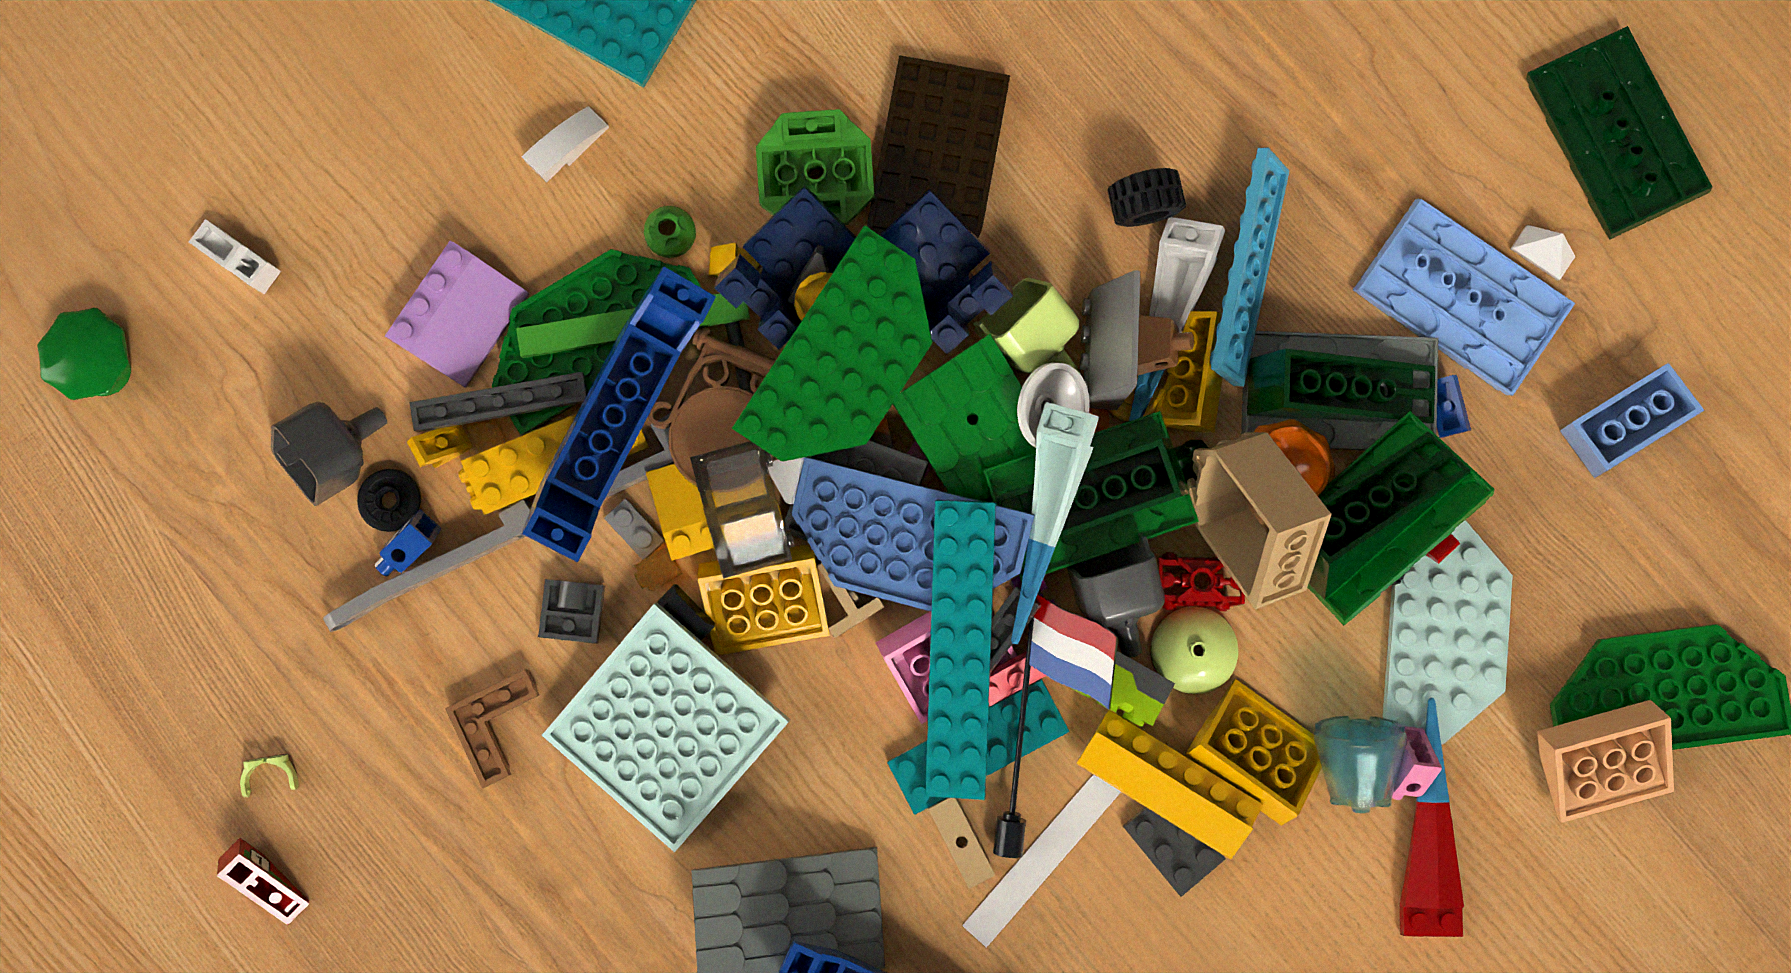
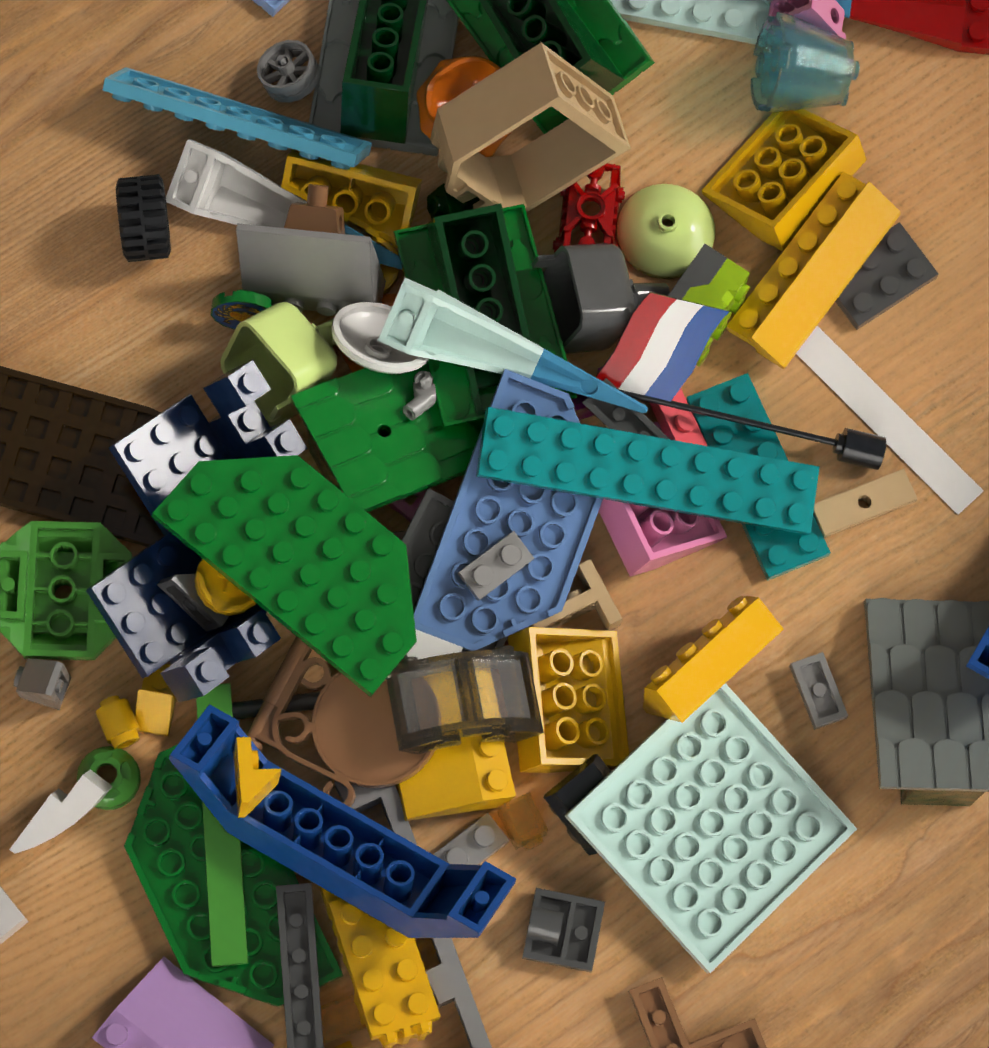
camera: 90 degrees left, 10 degrees down
none -> white slope [9,769,113,854]
none -> light grey slope [14,658,71,710]
none -> yellow brick [95,695,140,749]
none -> tile [211,290,272,330]
none -> yellow slope [233,737,281,818]
none -> light grey wheel [257,40,320,103]
none -> light grey arm [403,371,436,420]
none -> light grey plate [457,531,535,601]
none -> yellow slope [643,596,784,723]
none -> light grey plate [789,652,848,730]

